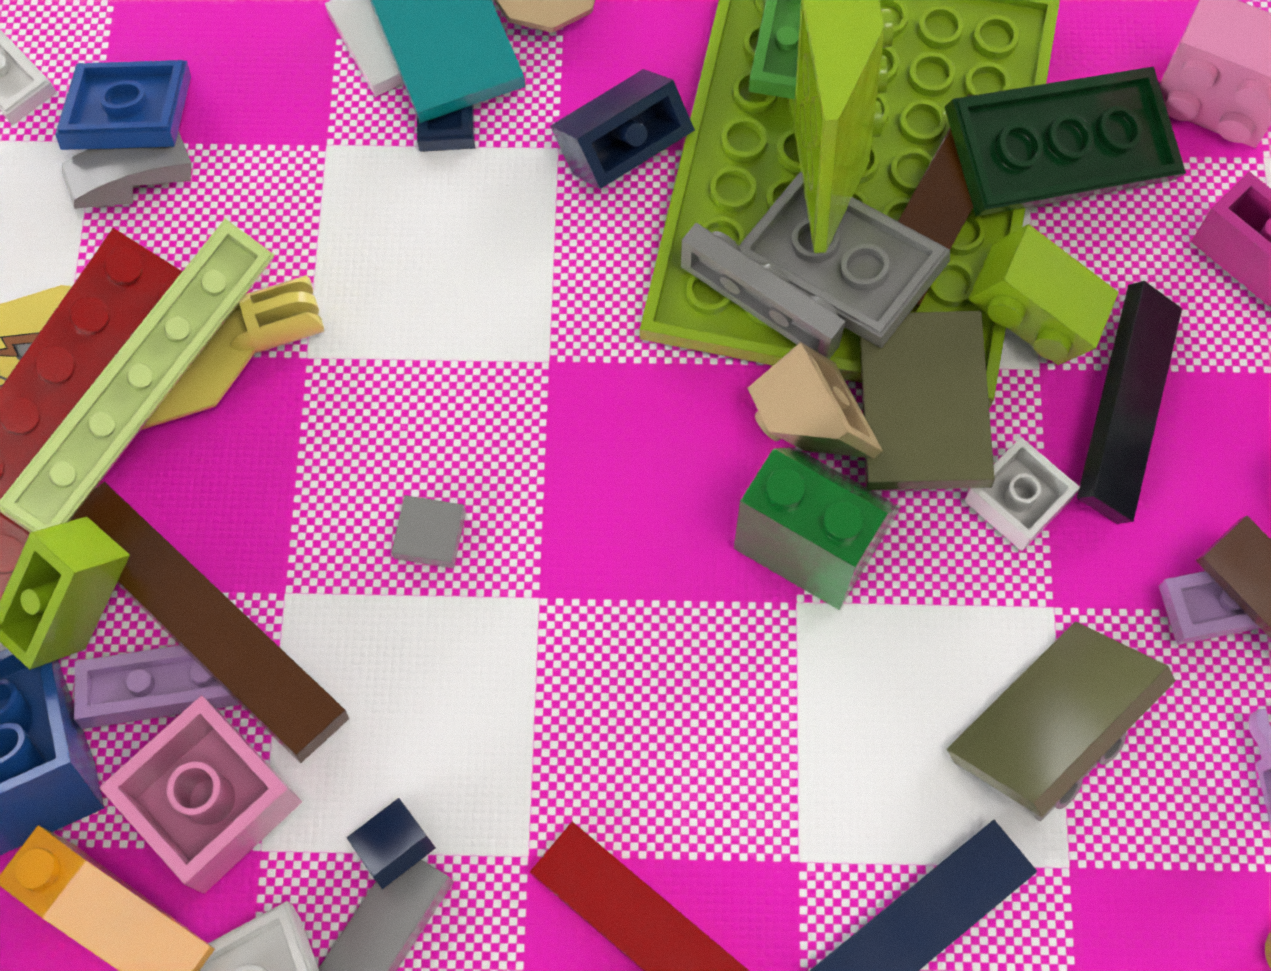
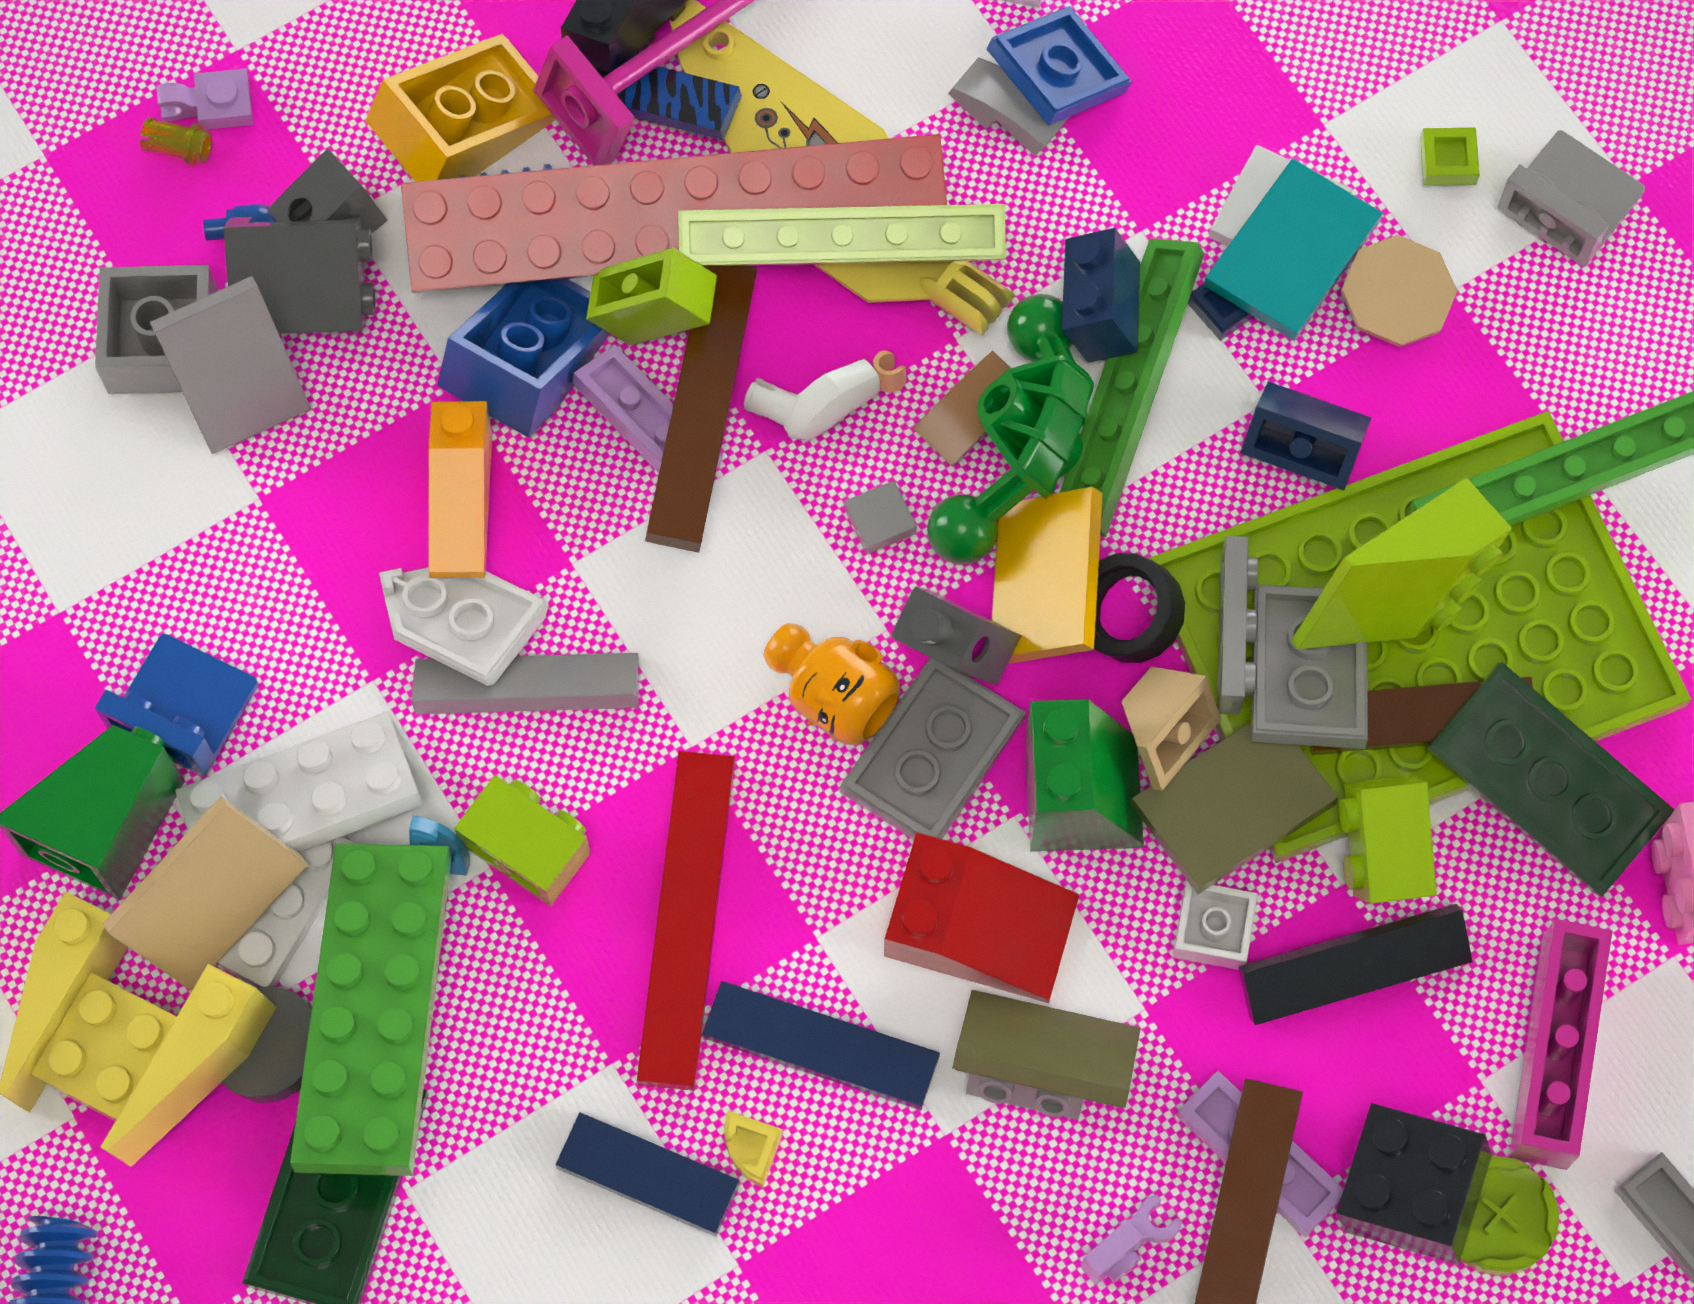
camera: 55 degrees right, 0 degrees up
bright pink brick [99,695,303,894] -> none
dark blue tile [346,798,436,889] -> none
none -> white arm [744,350,907,440]
none -> light orange piece [763,623,900,745]
none -> light grey tile [839,658,1026,840]
none -> red slope [884,832,1080,1004]
none -> dark grey torso [891,586,1022,685]
none -> medium nougat slope [913,350,1011,466]
none -> green piece [927,294,1094,565]
none -> yellow tile [992,487,1103,664]
none -> bright green plate [1060,238,1205,537]
none -> dark blue brick [1062,228,1140,363]
none -> black tyre [1094,553,1185,663]

